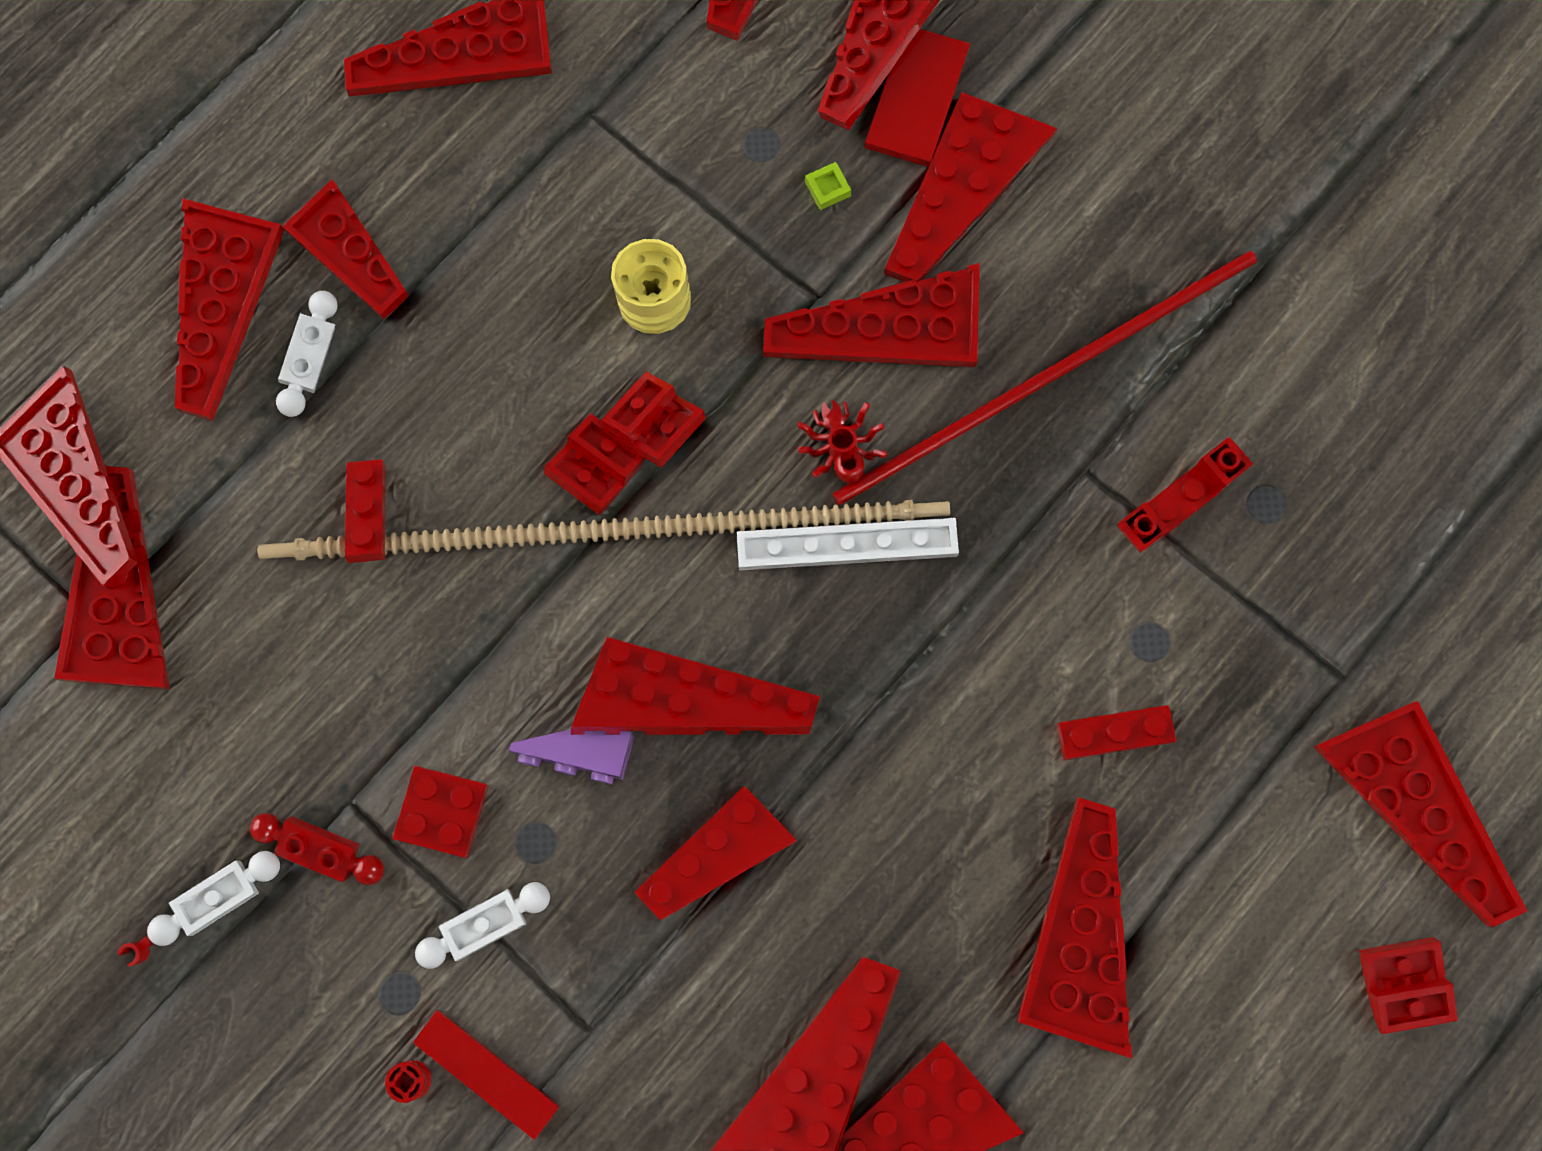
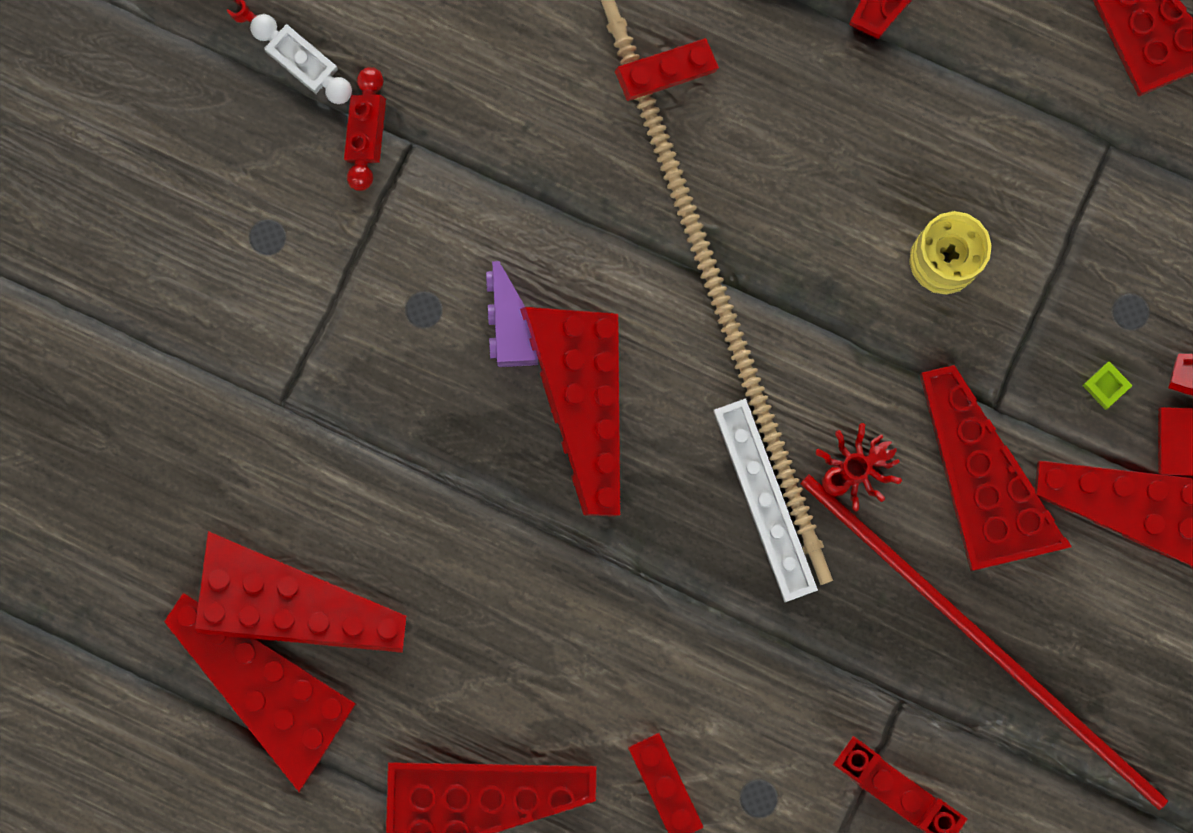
camera: 70 degrees right, 5 degrees up
red wheel [385,1060,432,1103] -> none
red plate [392,765,489,859] -> none
red tile [412,1010,560,1140] -> none
white plate [415,882,550,969] -> none
red slope [544,413,646,515] -> none
red slope [601,372,706,468] -> none
red wing [634,786,797,921] -> none

